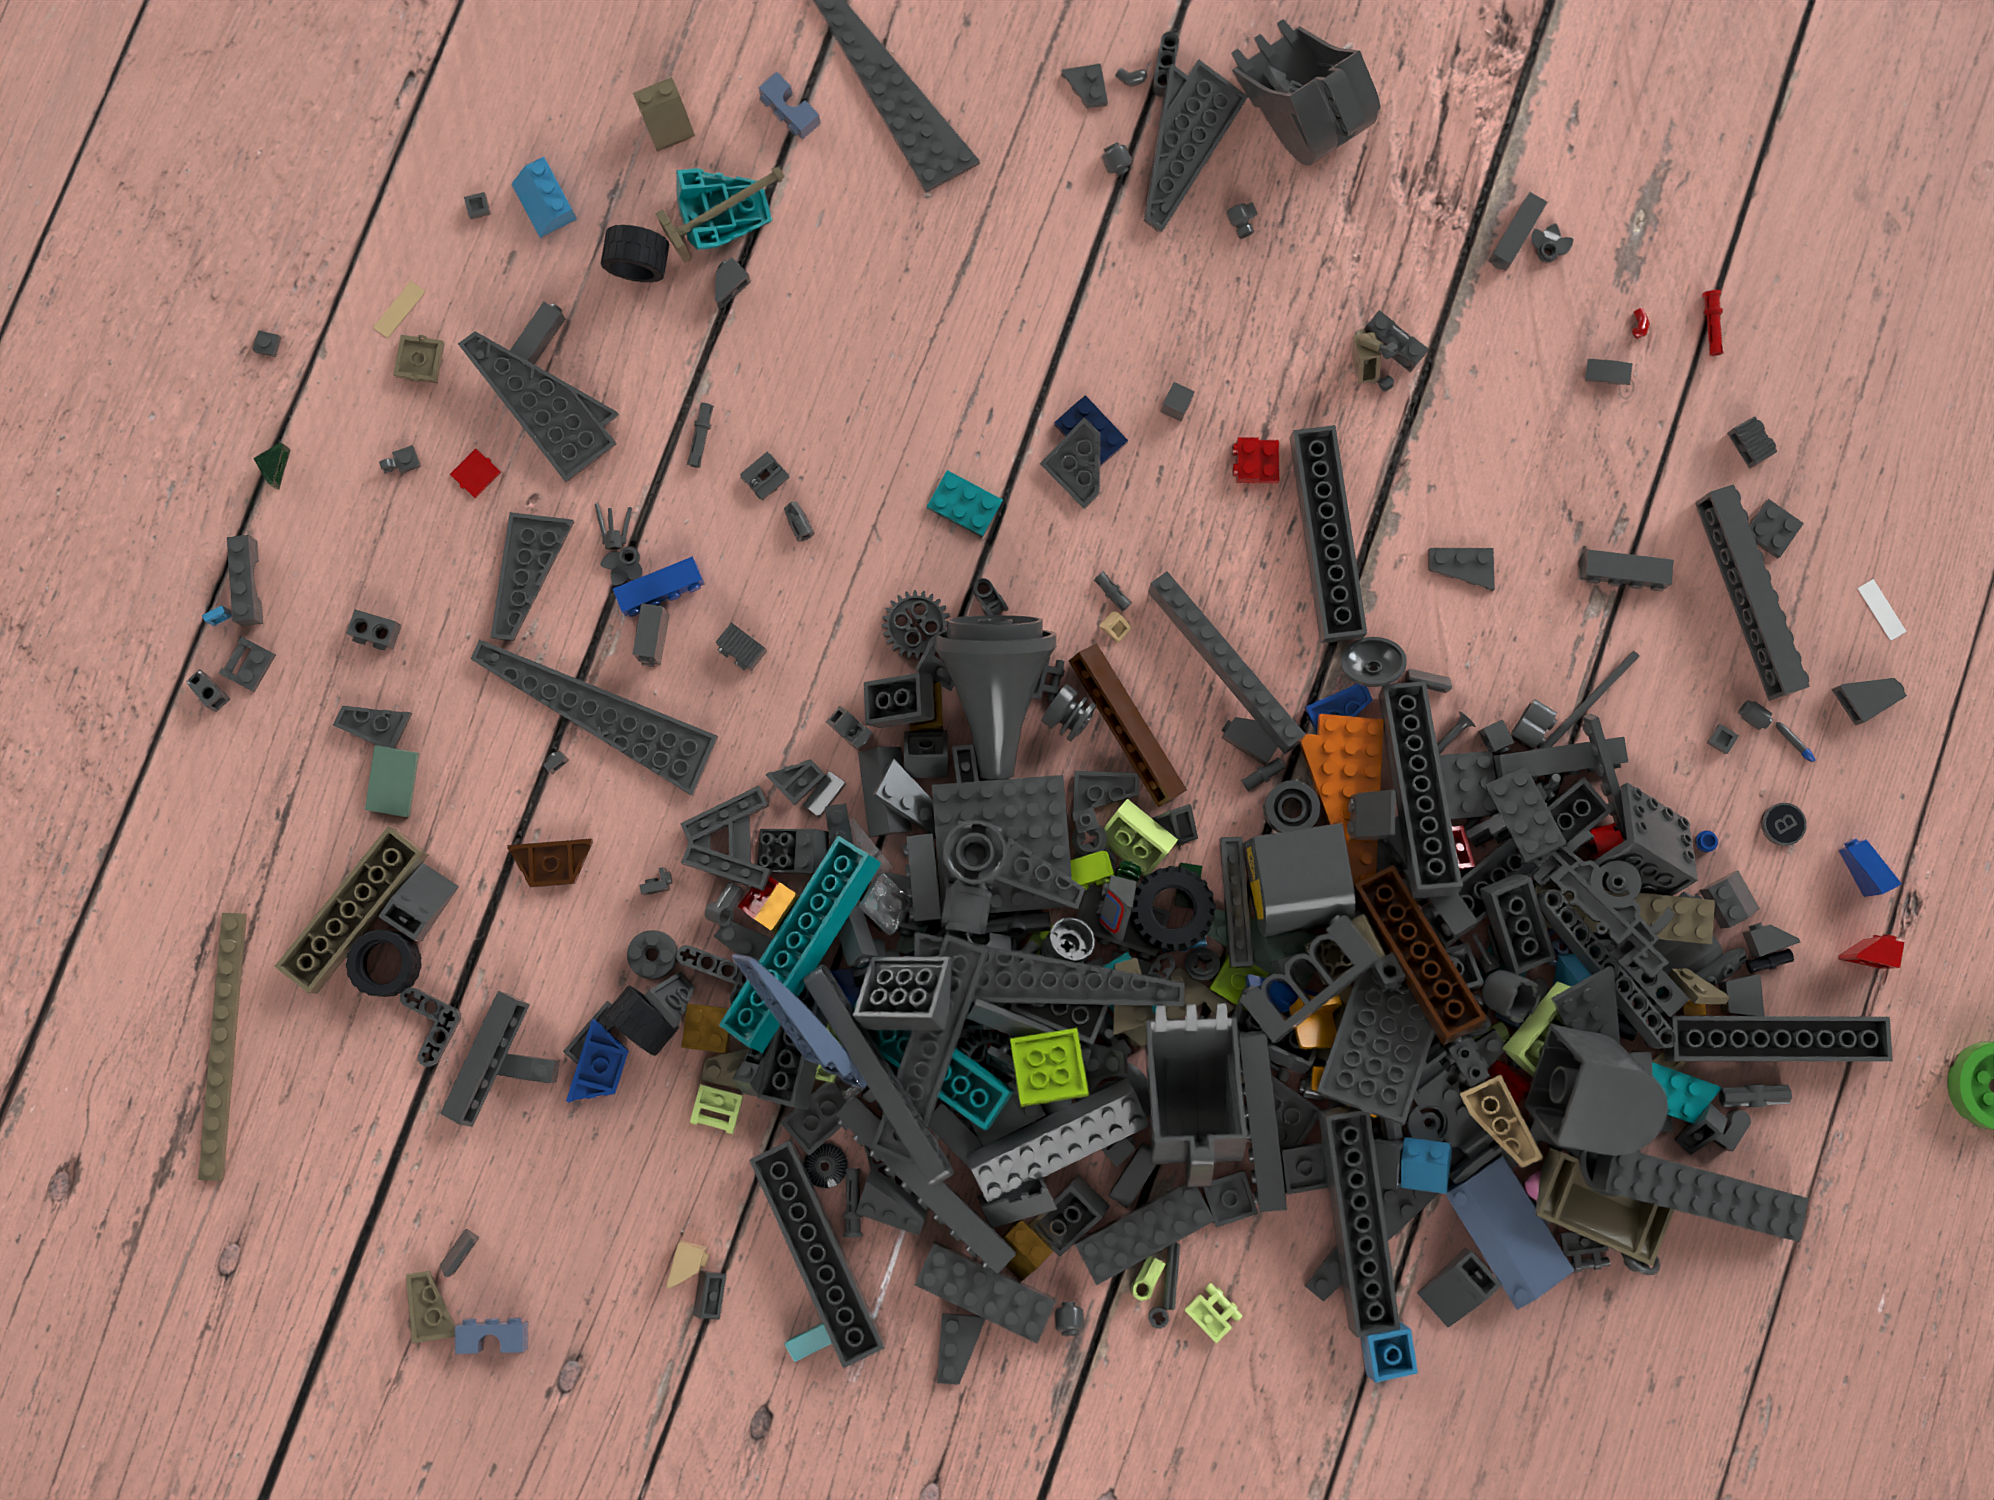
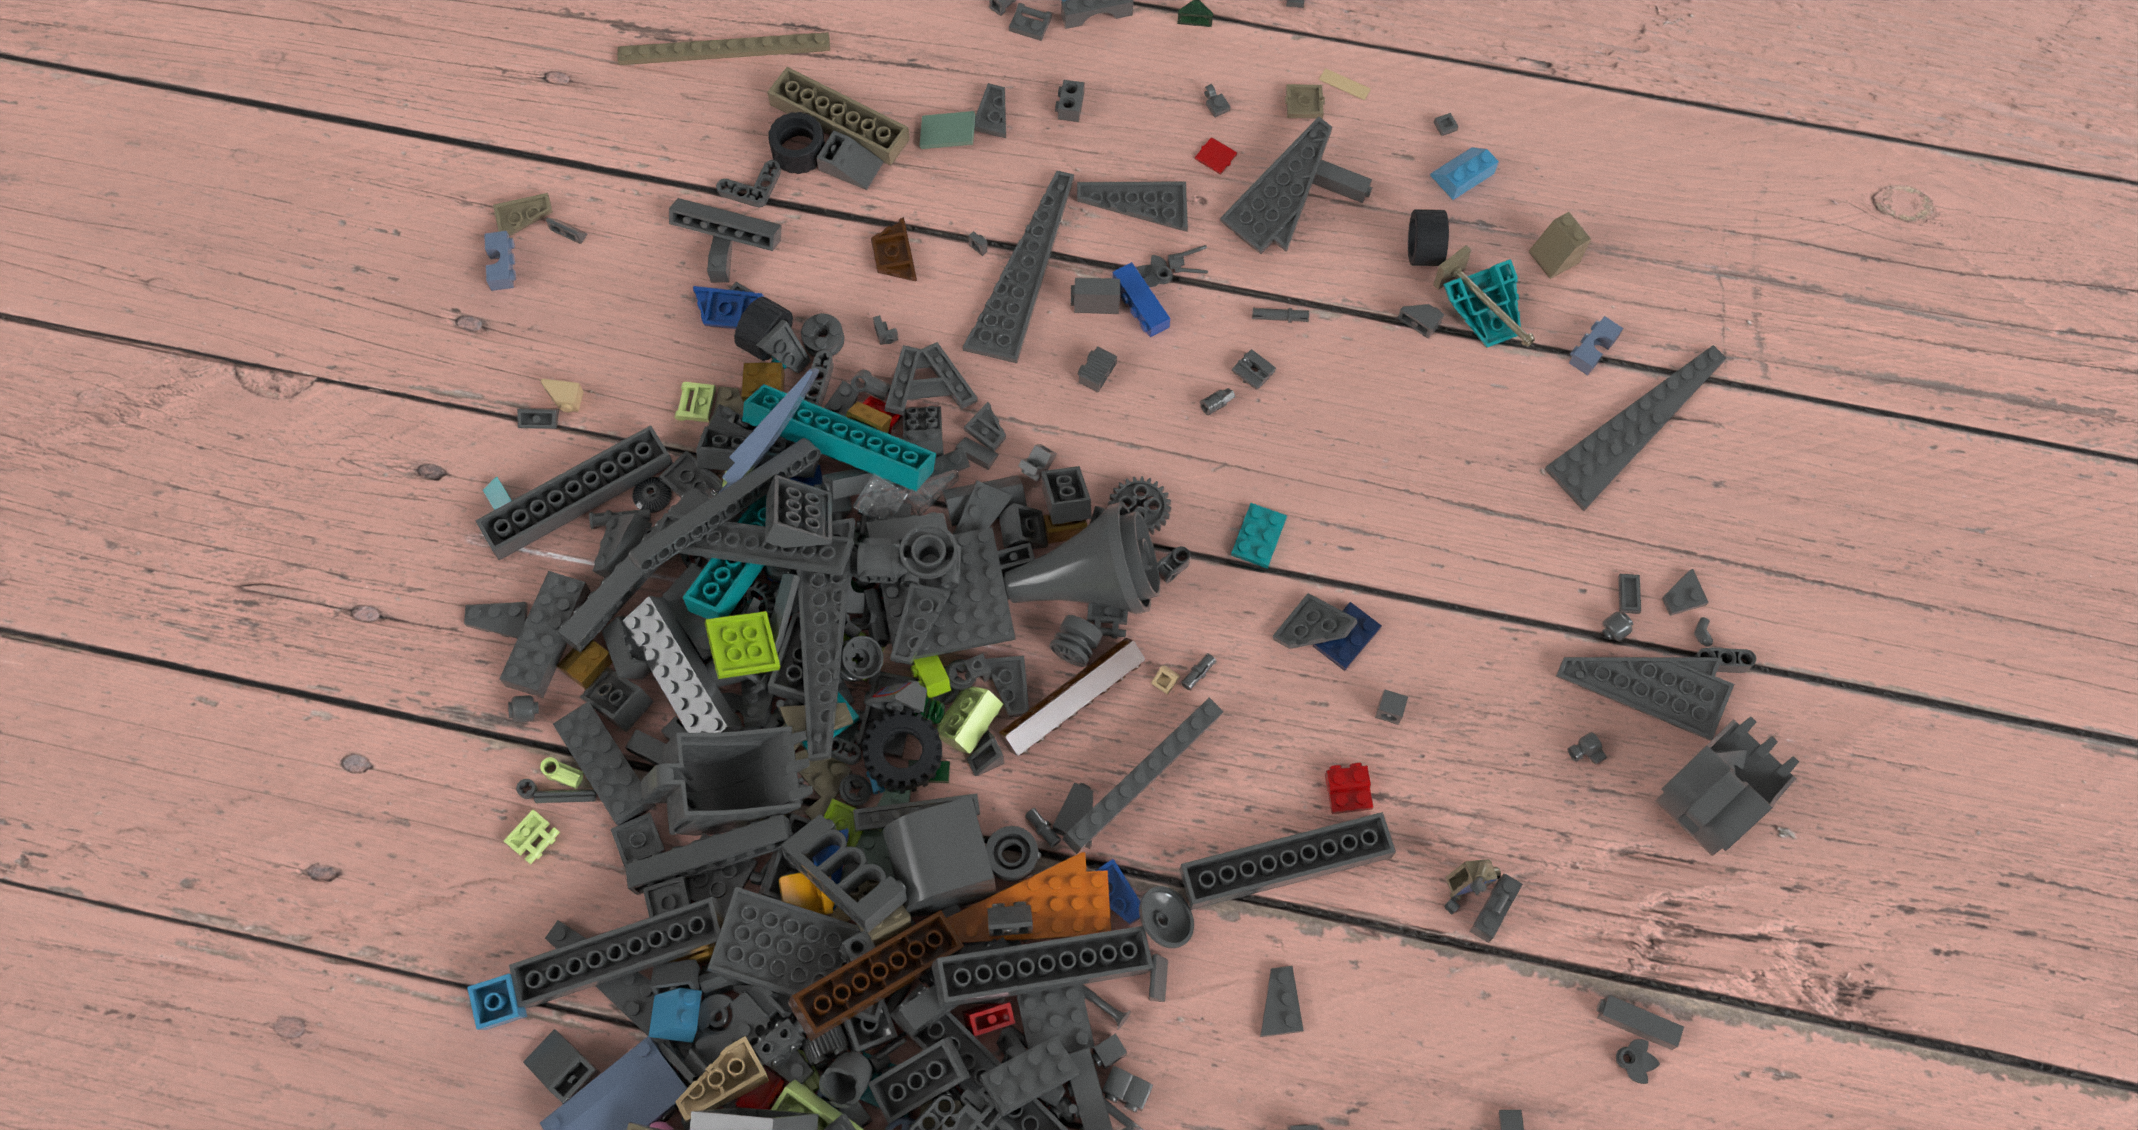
camera: 85 degrees right, 15 degrees down
none -> dark grey tile [1618,574,1641,614]

